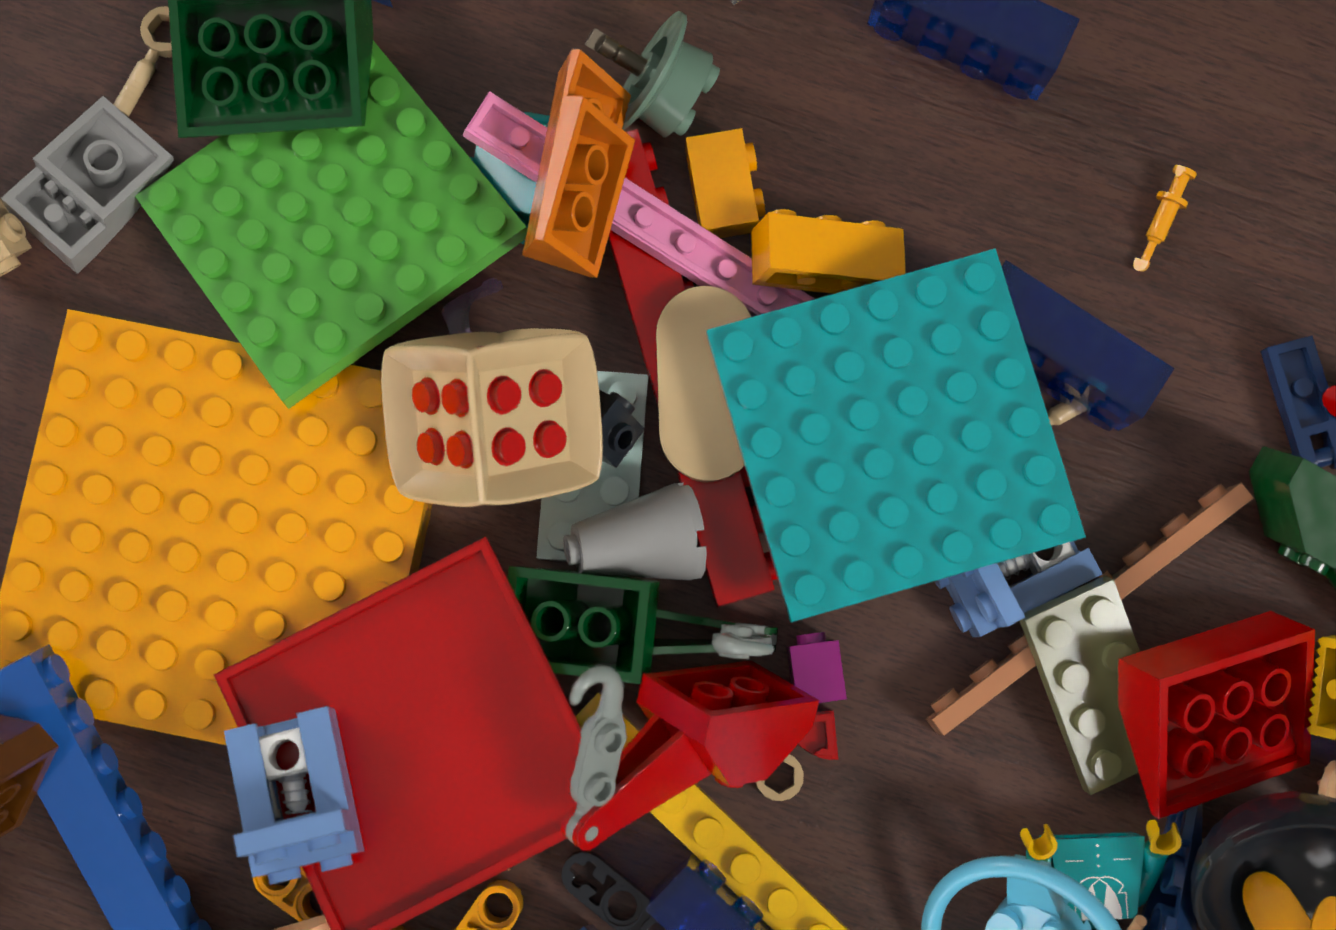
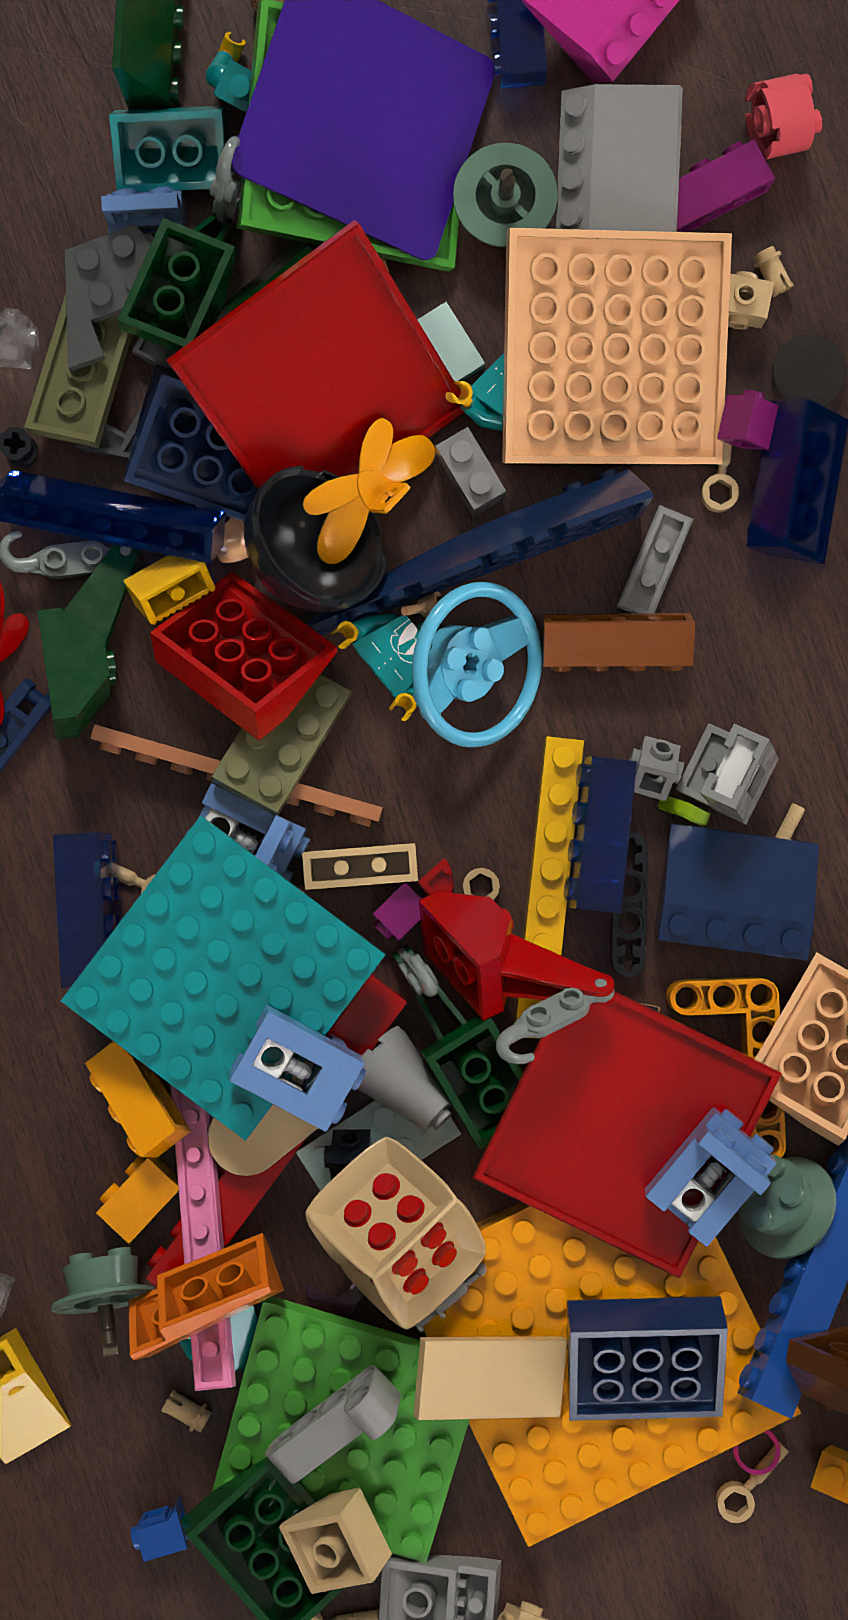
camera: 125 degrees left, 5 degrees up
none -> tan pin [161,1389,212,1433]
none -> medium blue brick [228,1004,366,1132]
none -> light grey beam [265,1365,401,1484]
none -> tan slope [279,1487,392,1594]
none -> tan brick [302,843,418,890]
none -> tan tile [413,1336,567,1420]
none -> light grey piece [415,1263,487,1333]
none -> dark blue slope [567,1296,728,1421]
none -> sand green piece [738,1155,836,1259]

